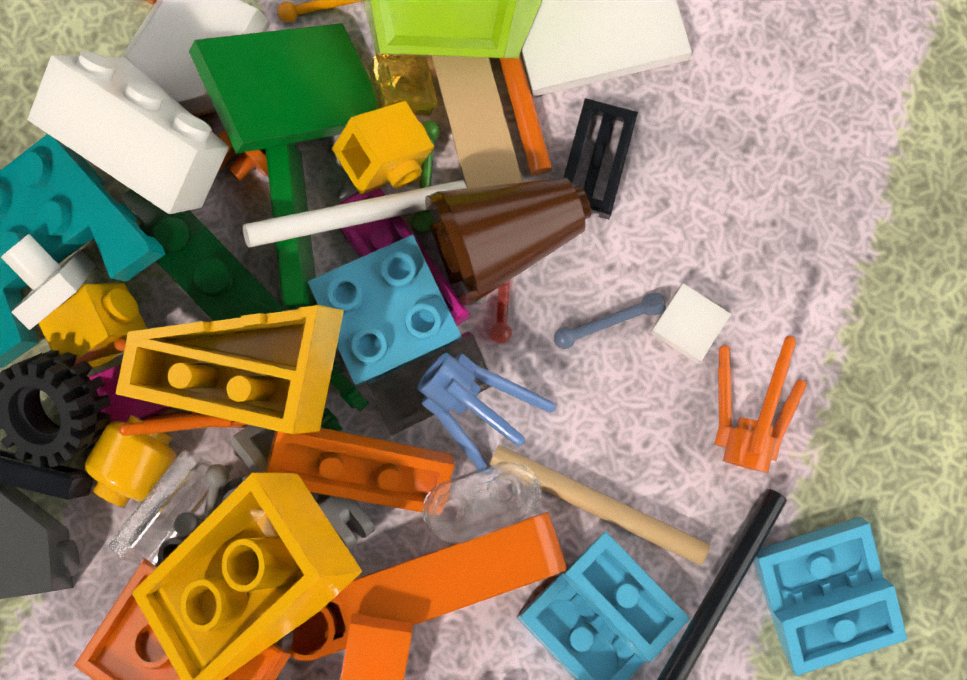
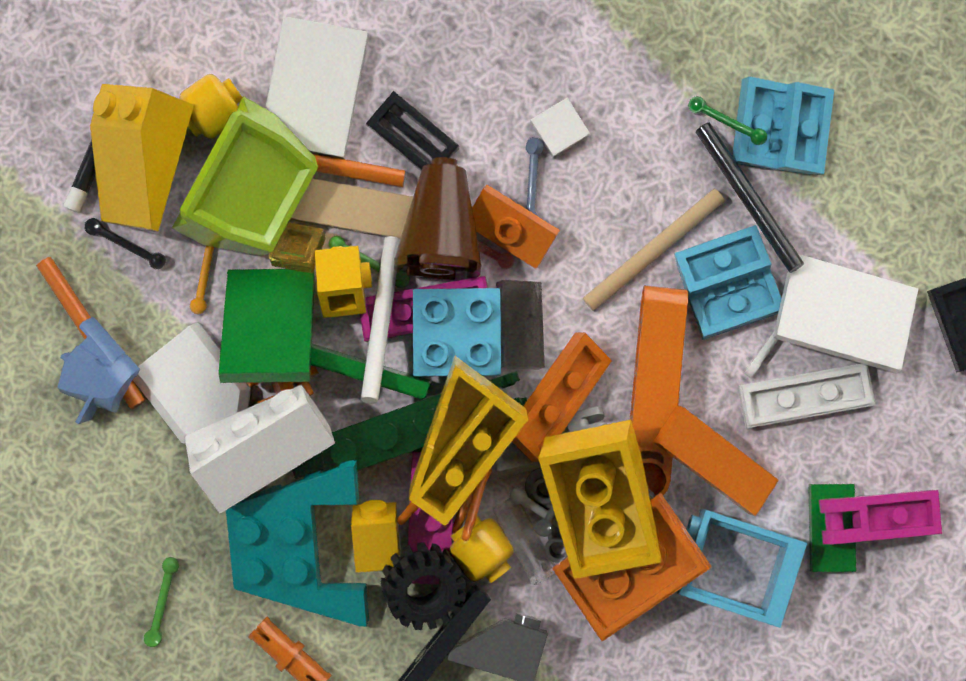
camera: 65 degrees left, 5 degrees up
white tile [1,234,96,330] -> none
medium blue plant [417,352,556,474] -> none
clear plate [423,462,541,543] -> none
orange plant [714,335,806,473] -> none
none -> orange plate [472,185,560,269]
none -> green hinge [688,96,767,145]

